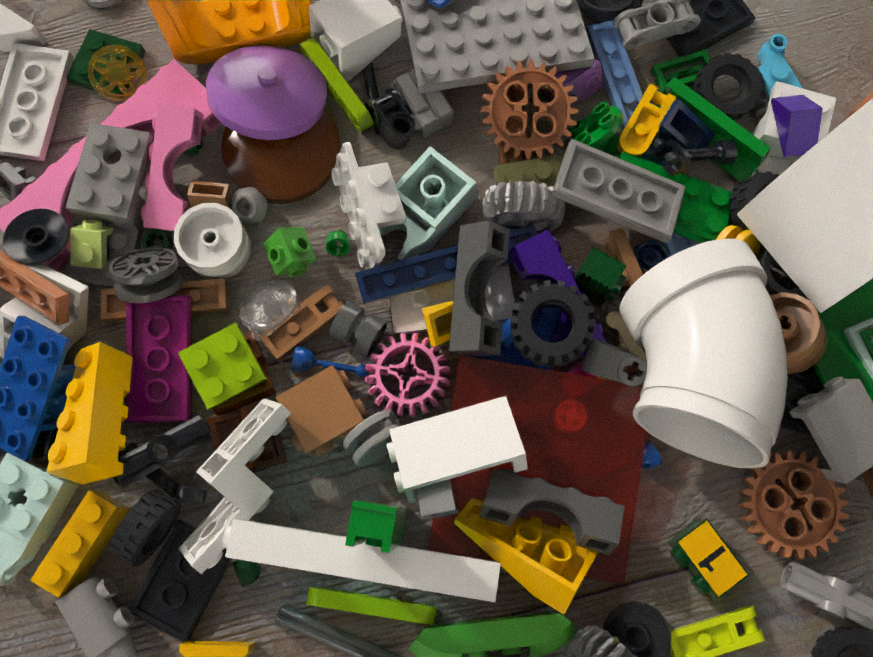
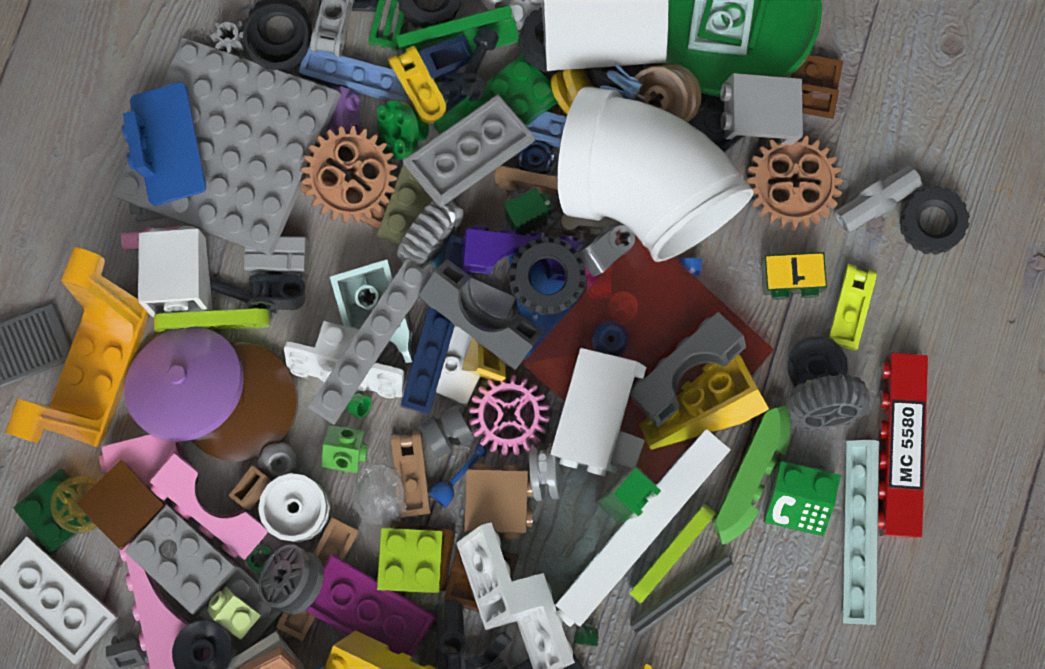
camera: 55 degrees left, 5 degrees up
none -> reddish brown slope [76,460,165,550]
none -> light grey plate [308,258,432,425]
none -> dark blue plate [591,320,629,356]
none -> flat silver piece [600,62,645,100]

